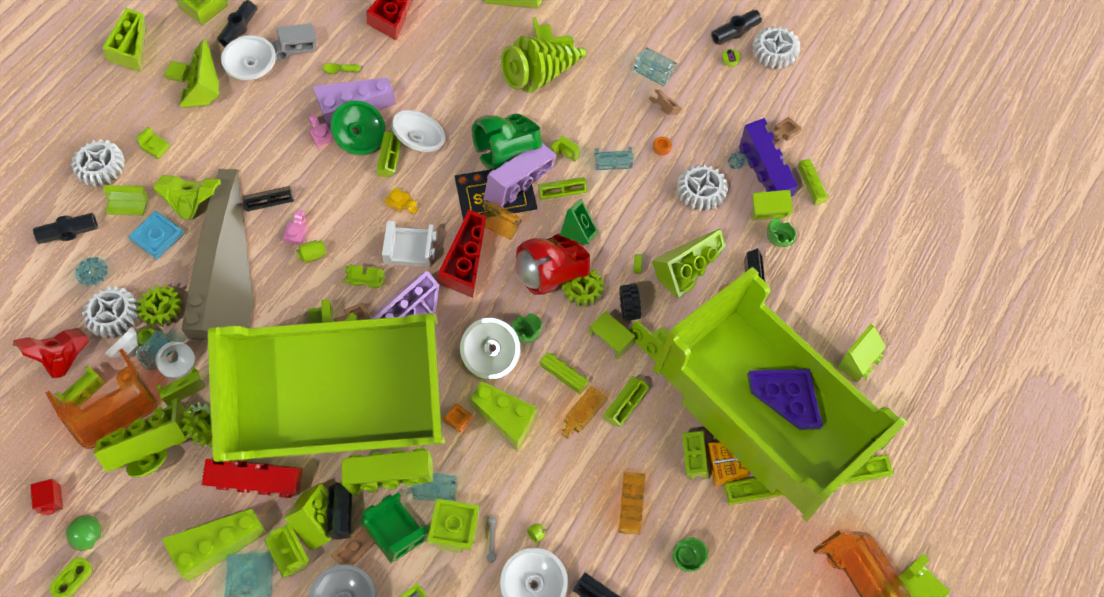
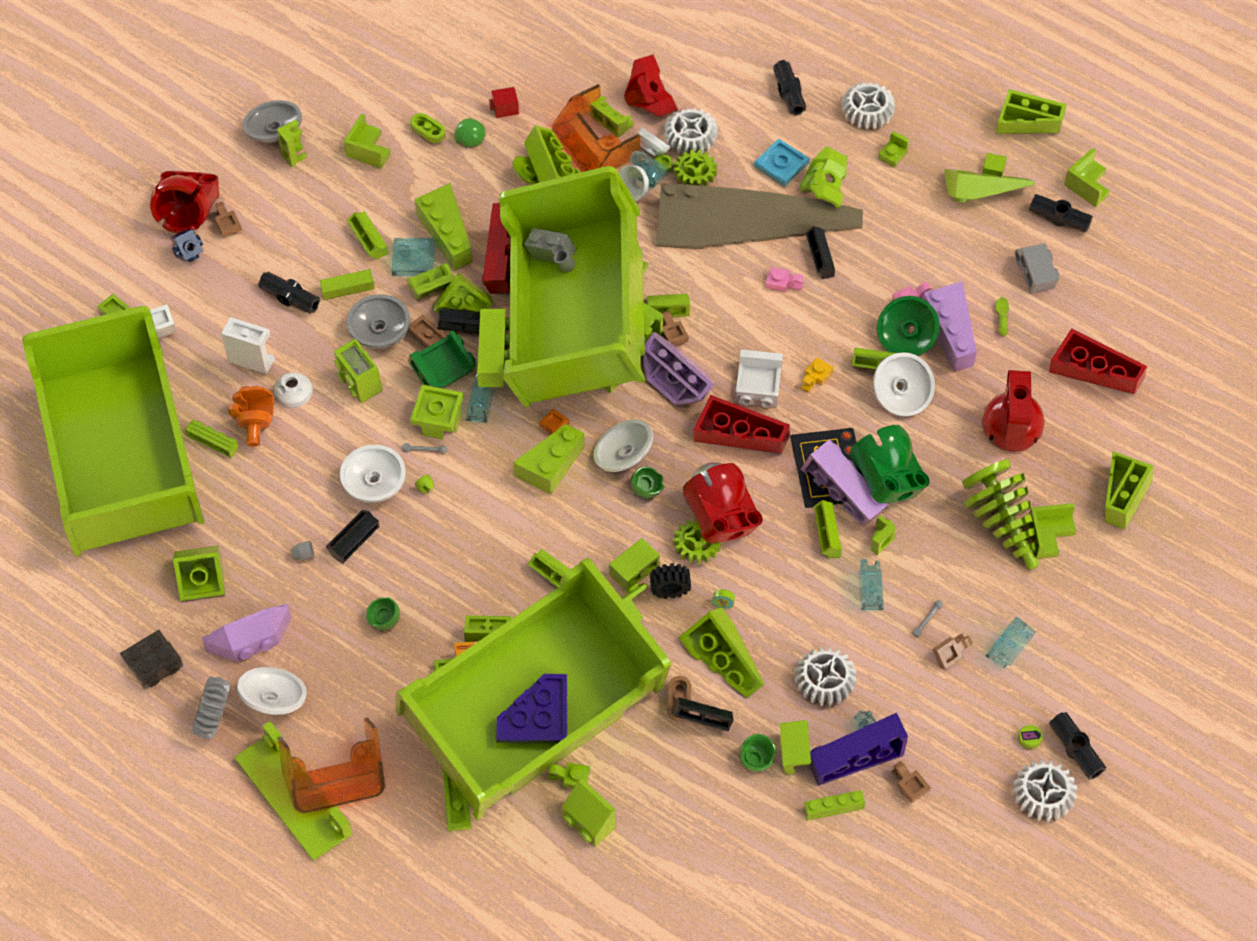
camera: 95 degrees right, 5 degrees down
clear light blue gear [75,257,108,287] -> none
lime panel [103,185,149,216] -> none
white dish [221,35,276,80] -> none
lime brick [296,240,327,263] -> none
lime hinge [342,264,386,288] -> none
clear yellow panel [482,199,522,240] -> none
lime piece [540,352,588,395] -> none
green slope [560,199,599,245] -> none
clear yellow hinge [561,386,608,439] -> none
clear yellow beam [618,472,645,535] -> none
orange tile [653,137,672,155] -> none
none -> light grey hinge [524,228,576,272]
none -> light grey hinge [913,600,943,637]
none -> red piece [982,370,1045,452]

